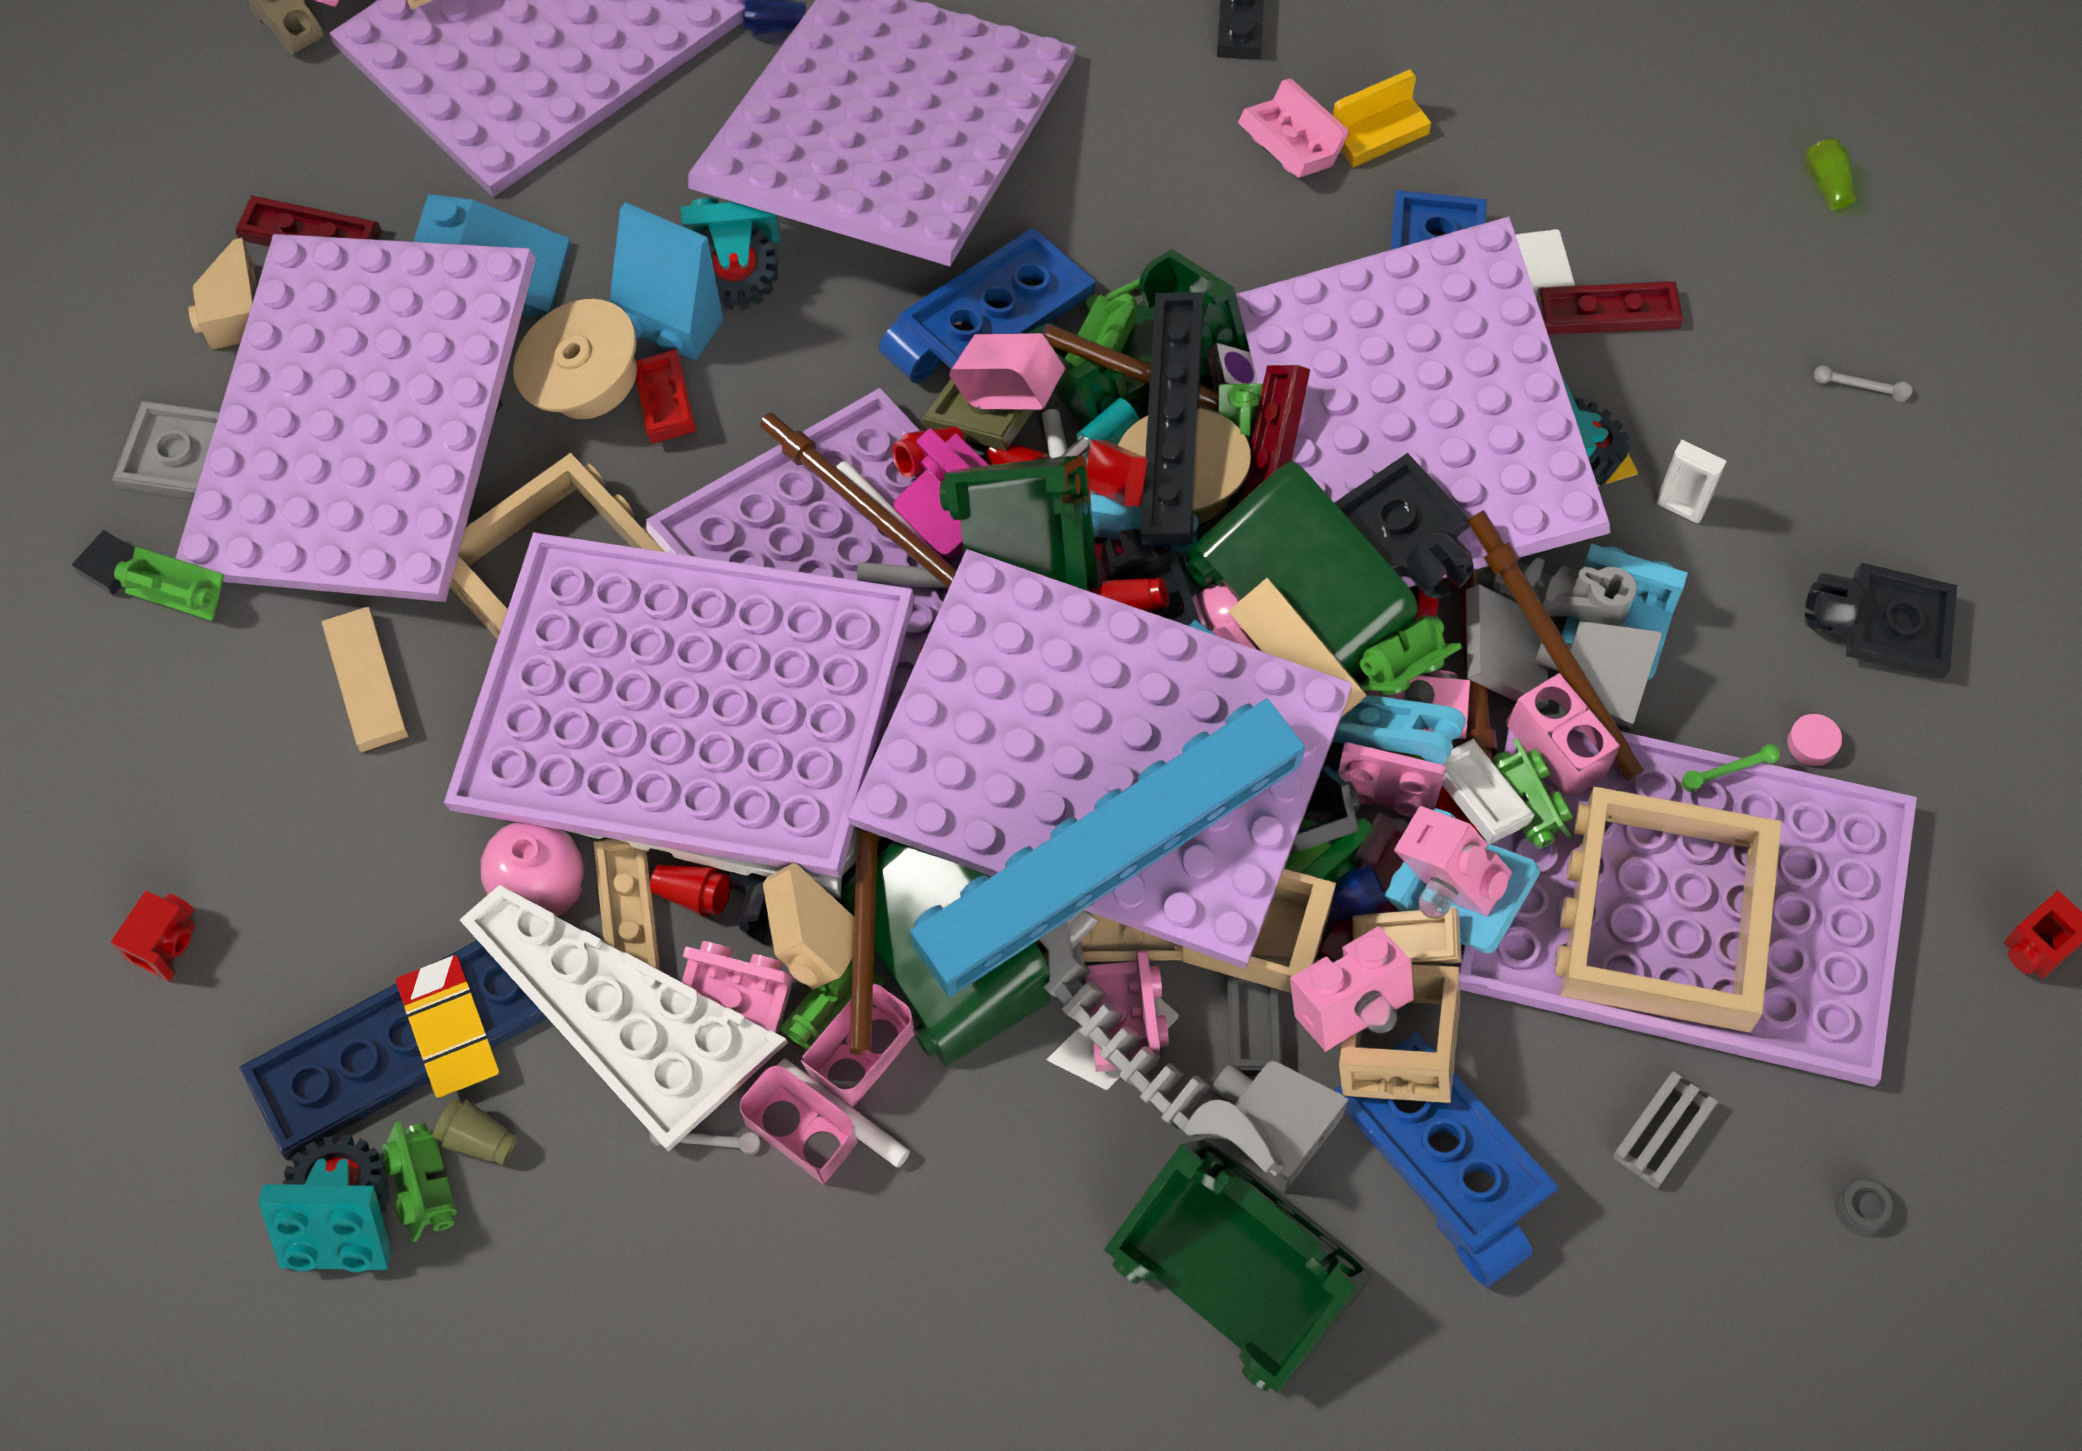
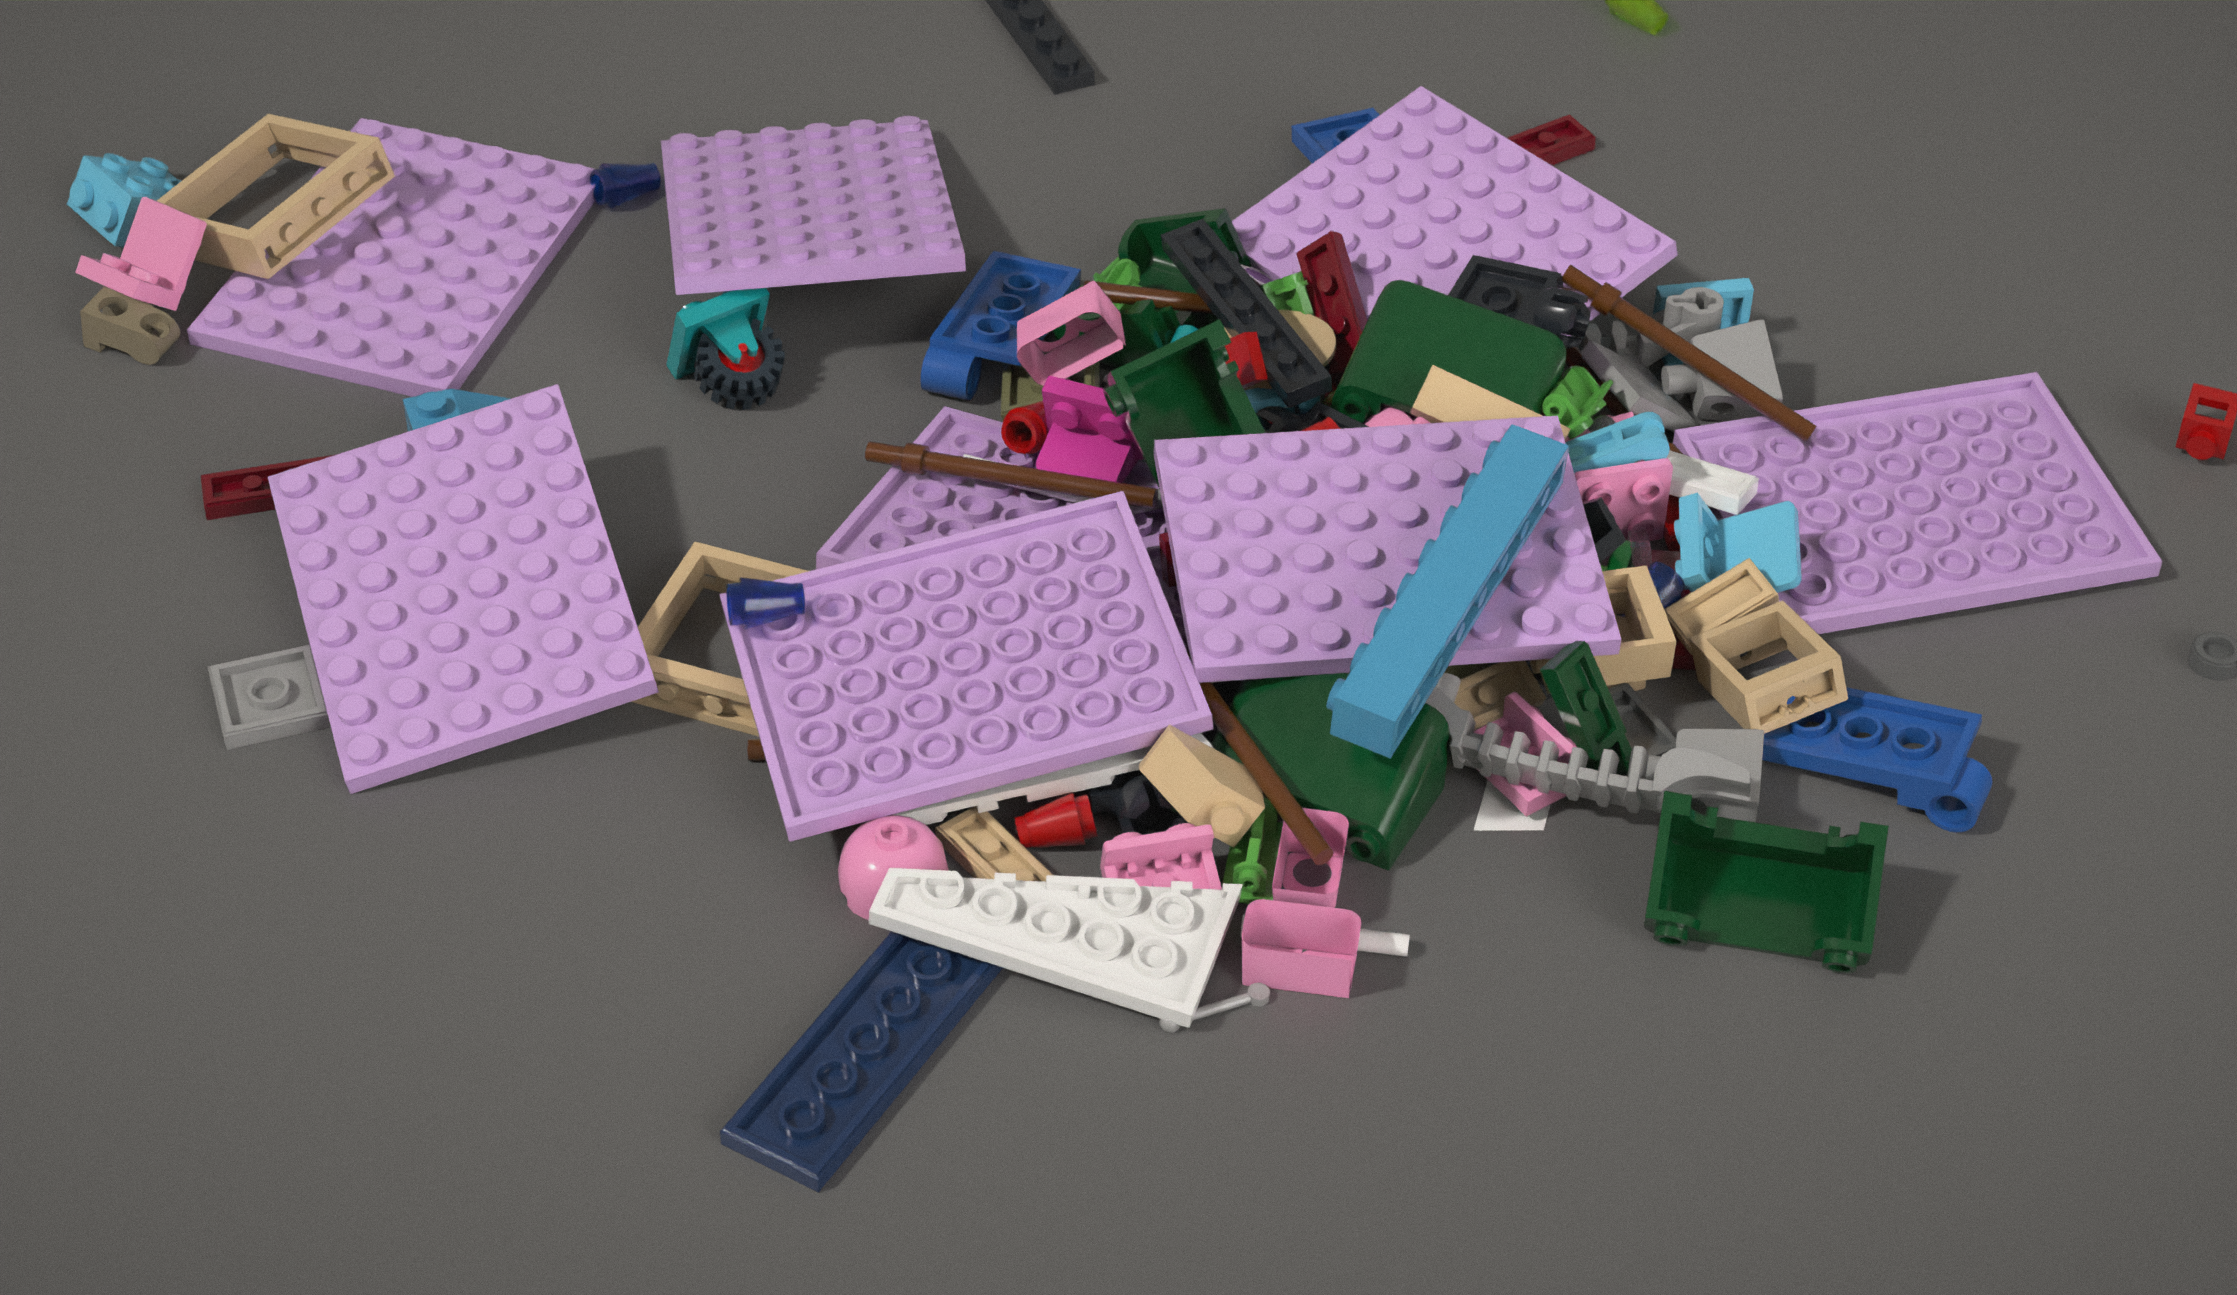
camera: 30 degrees left, 20 degrees down
black tile [71,530,135,596] -> none
red brick [110,890,195,982] -> none
bright green hinge [114,546,225,621] -> none
tan slope [188,238,258,350] -> none
teal plate [258,1135,392,1272] -> none
tan tile [321,606,409,752] -> none
bright green hinge [381,1121,457,1242] -> none
yellow sticker [395,955,499,1098] -> none
olive cone [433,1099,518,1165] -> none
tan piece [513,299,637,419] -> none
dark azure slope [610,202,724,361] -> none
red plate [636,349,697,444] -> none
bright pink bracket [1238,78,1349,178] -> none
bright pink piece [1290,926,1414,1052] -> none
yellow panel [1333,70,1431,168] -> none
bright pink piece [1394,806,1513,919] -> none
bright green hinge [1491,738,1574,849] -> none
bright pink piece [1506,673,1620,796] -> none
tan window [1554,787,1782,1033] -> none
light grey tile [1612,1071,1718,1189] -> none
white tile [1656,440,1727,523] -> none
bright green hinge [1681,744,1781,793] -> none
bright pink tile [1787,714,1842,766] -> none
black plate [1805,563,1958,679] -> none
light grey hinge [1813,365,1913,402] -> none
none -> clear blue cone [726,577,805,630]
none -> dark green hinge [1540,641,1632,776]

